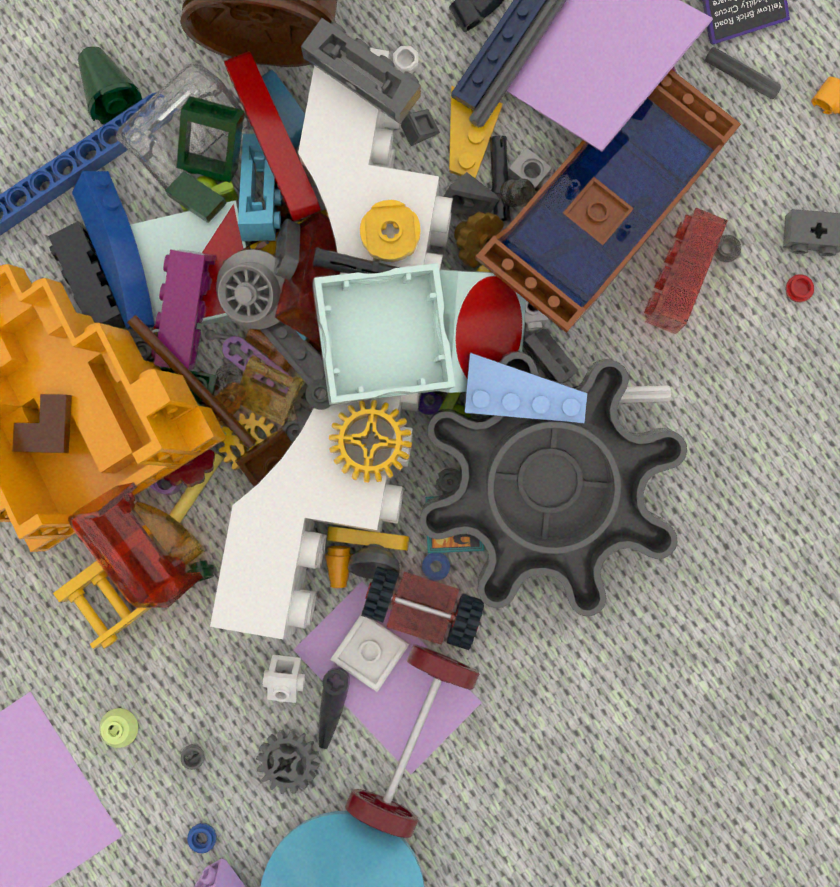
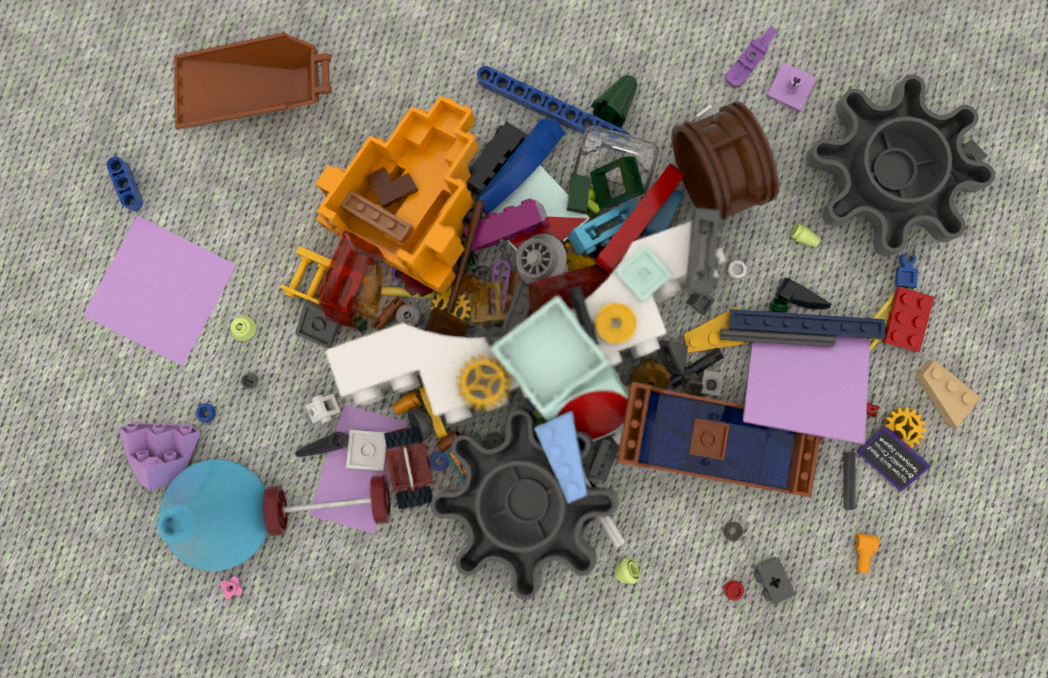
camera: 60 degrees right, 0 degrees up
dark grey gear [256,729,320,794] -> none
dark grey beam [274,219,300,280] -> none
clear red brick [643,208,728,334] -> none
none -> dark grey tile [295,299,342,349]
none -> medium nougat plate [340,190,414,244]
none -> dark orange pin [371,296,406,331]
none -> light grey head [396,304,422,328]
none -> dark orange pin [437,430,461,452]
none -> light aqua tile [615,245,673,303]
none -> yellowish green cone [615,557,640,584]
none -> dark green plate [769,298,789,313]

